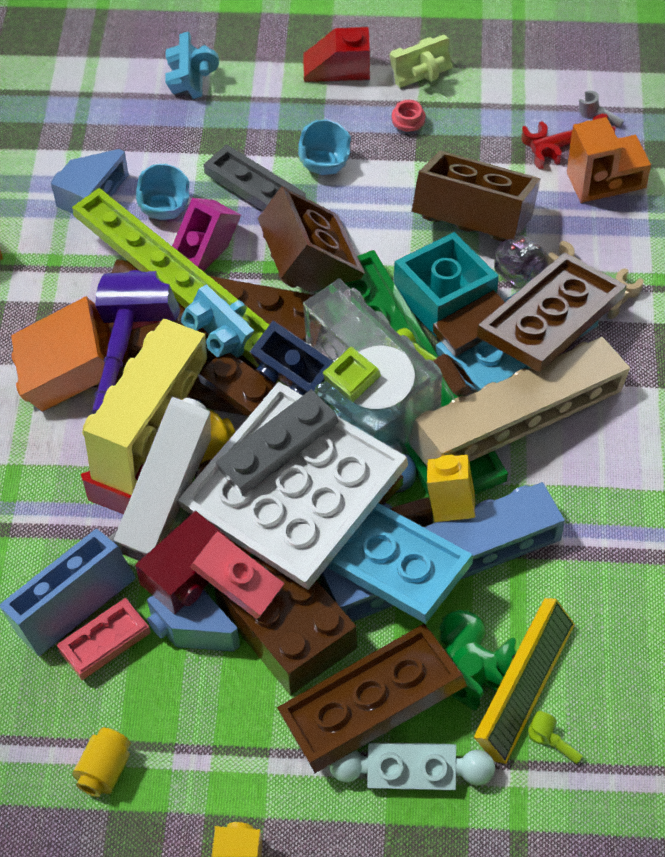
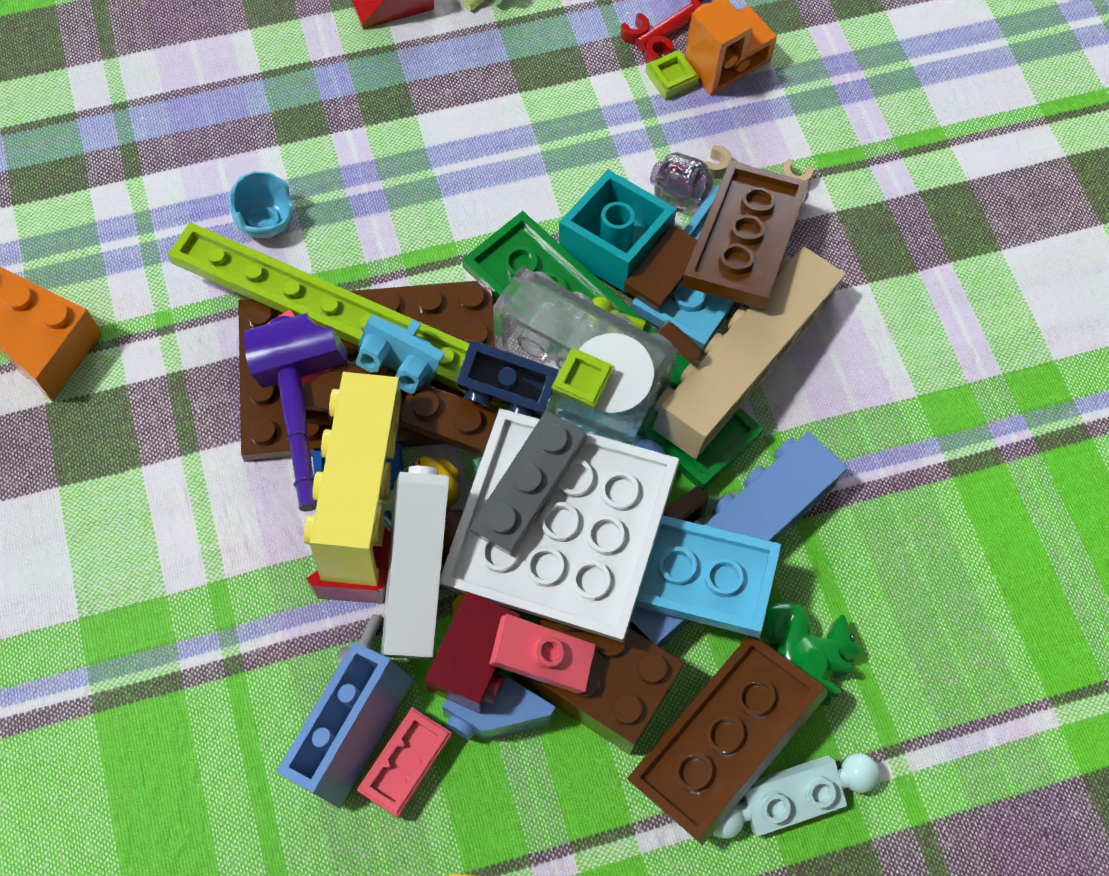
camera: 25 degrees left, 10 degrees up
orange brick [11,296,111,412] -> none
medium blue slope [51,149,129,214] -> none
medium azure hips [165,31,219,99] -> none
dark pink slope [172,198,241,272] -> none
dark grey plate [203,144,306,210] -> none
reddish brown slope [258,186,365,292] -> none
medium azure hair [298,119,351,175] -> none
coral plate [391,99,426,132] -> none
reddish brown brick [411,150,541,242] -> none
yellow brick [427,455,475,522] -> none
tile [474,598,575,764] -> none
lime hand [528,711,583,764] -> none
none -> lime tile [645,50,699,100]

